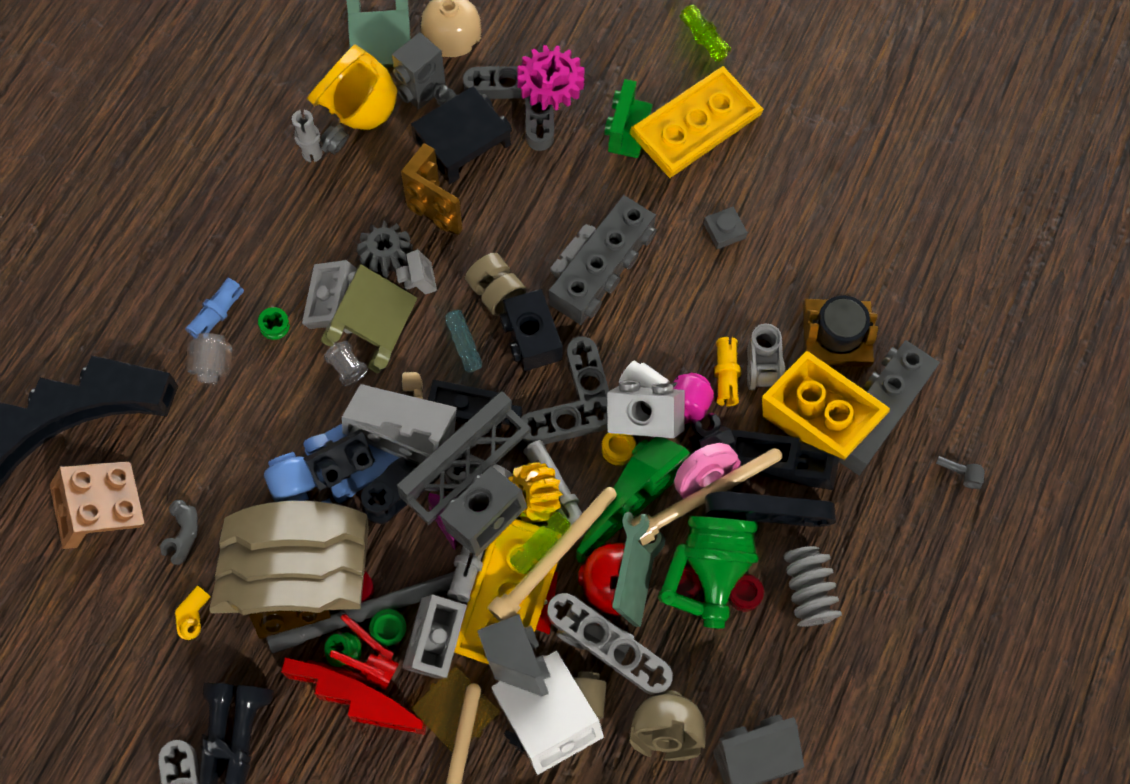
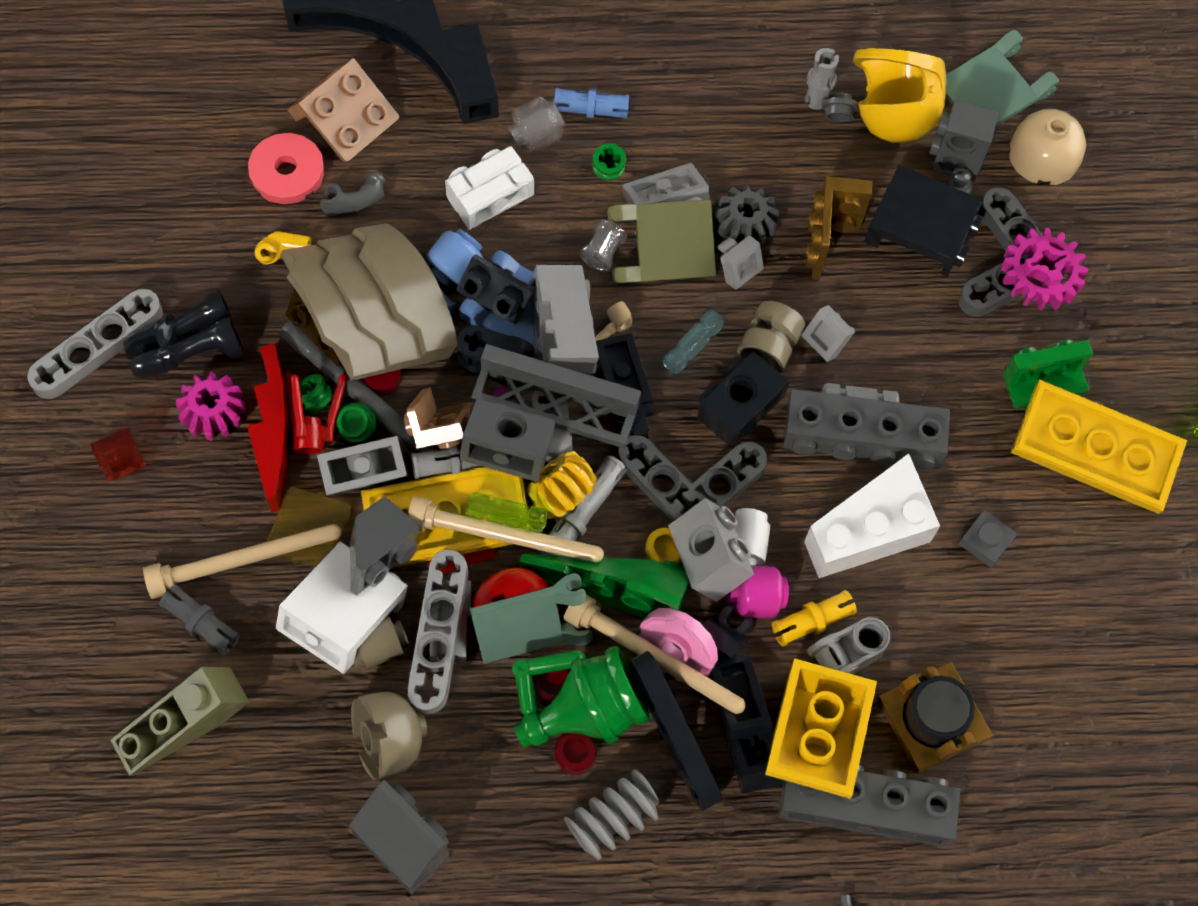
camera: 60 degrees right, 0 degrees up
none -> dark pink gear [176,371,246,441]
none -> coral tile [248,133,325,204]
none -> medium nougat bracket [404,387,475,449]
none -> white brick [445,146,534,229]
none -> light grey tile [801,305,855,362]
none -> white wedge [804,454,940,578]

